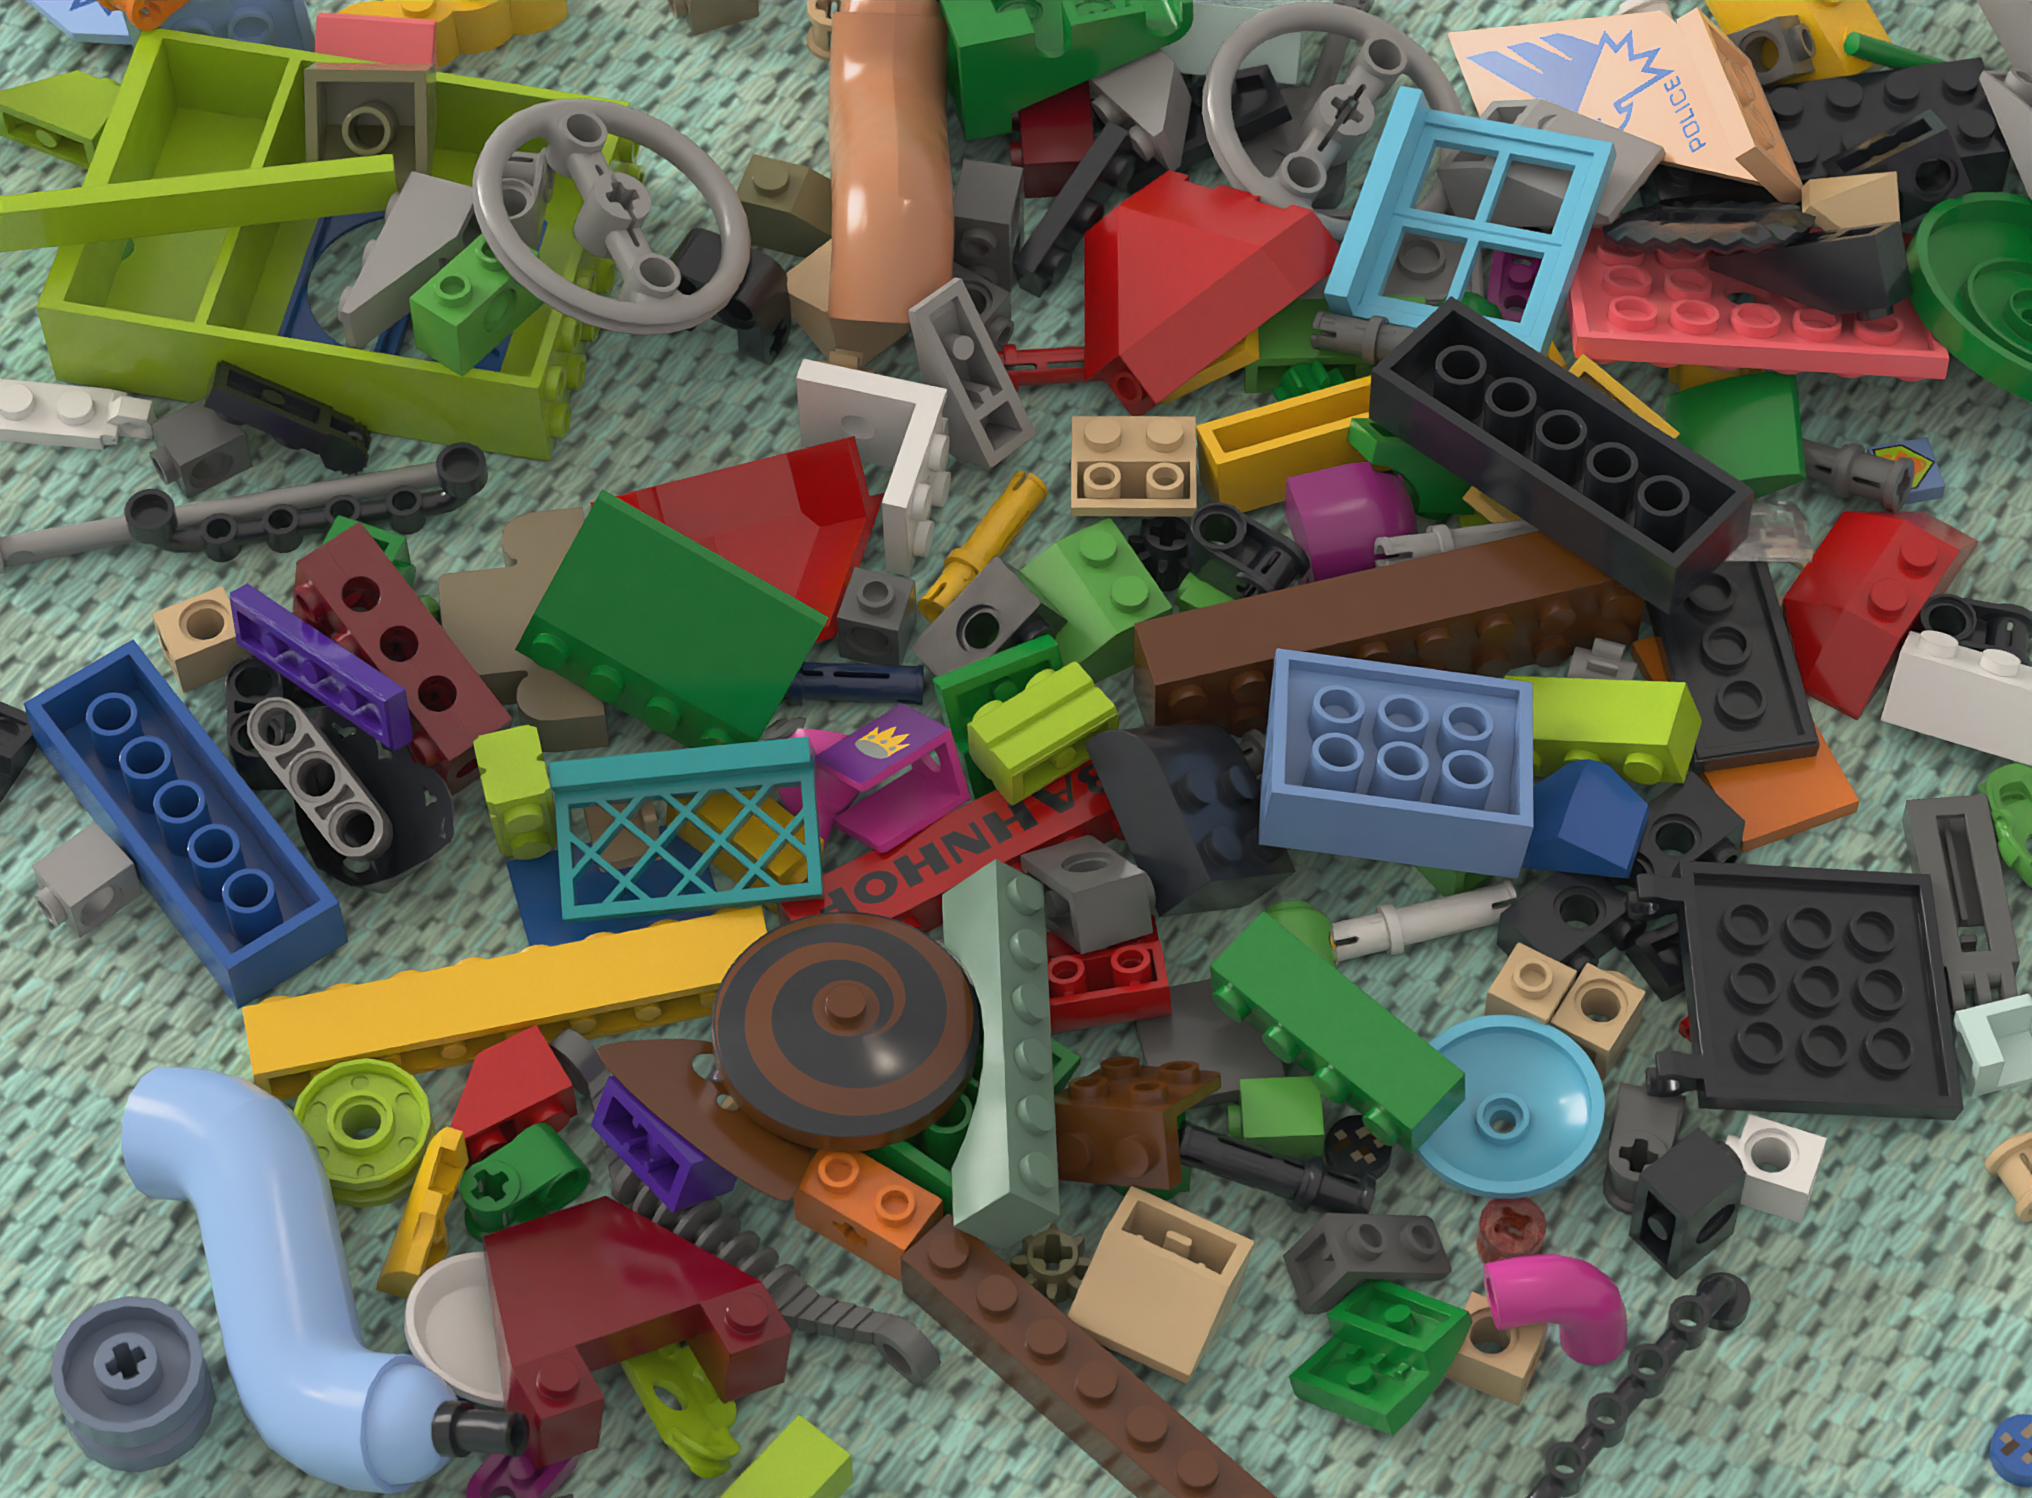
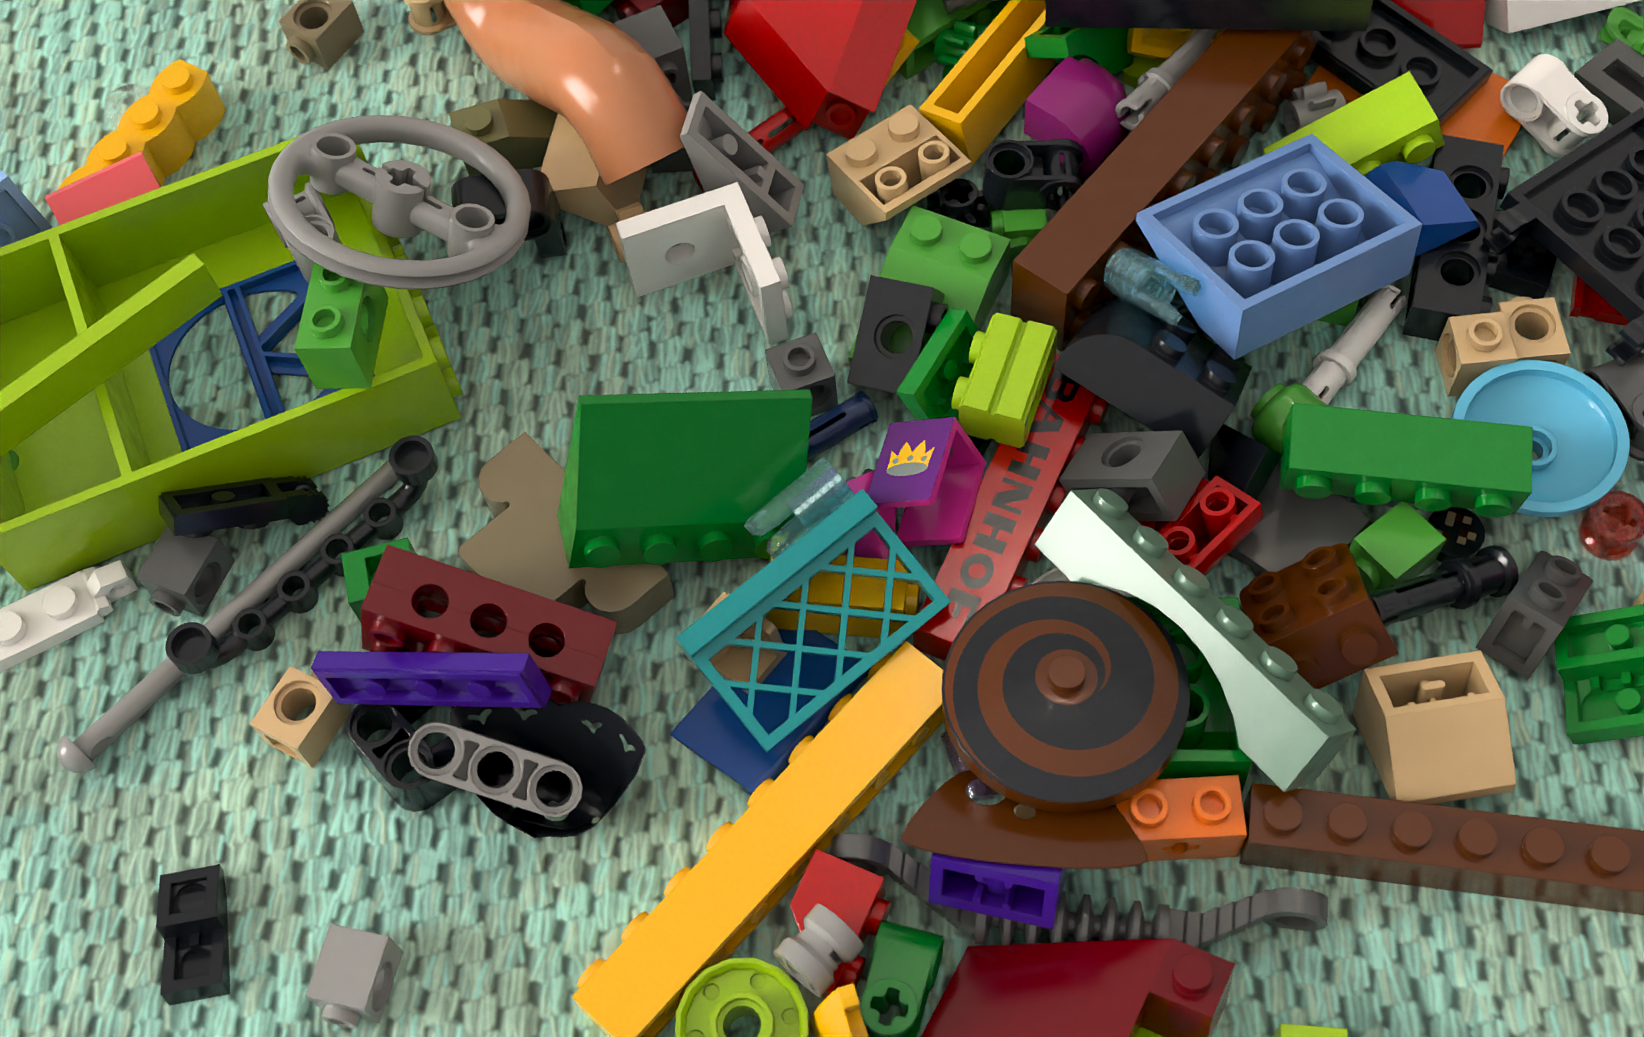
camera: 30 degrees left, 5 degrees up
blue brick [23,639,348,1009] -> none
olive slope [304,63,437,193] -> none
light grey slope [337,171,482,349] -> none
lime brick [473,724,558,860] -> none
red panel [590,436,885,643] -> none
yellow pin [918,470,1048,623] -> none
olive gear [1010,1223,1092,1307] -> none
none -> clear light blue hinge [744,456,855,559]
none -> light grey wheel [773,904,864,997]
none -> clear light blue hinge [1104,247,1201,325]
none -> black slope [1208,424,1282,500]
none -> white piece [1500,54,1608,158]

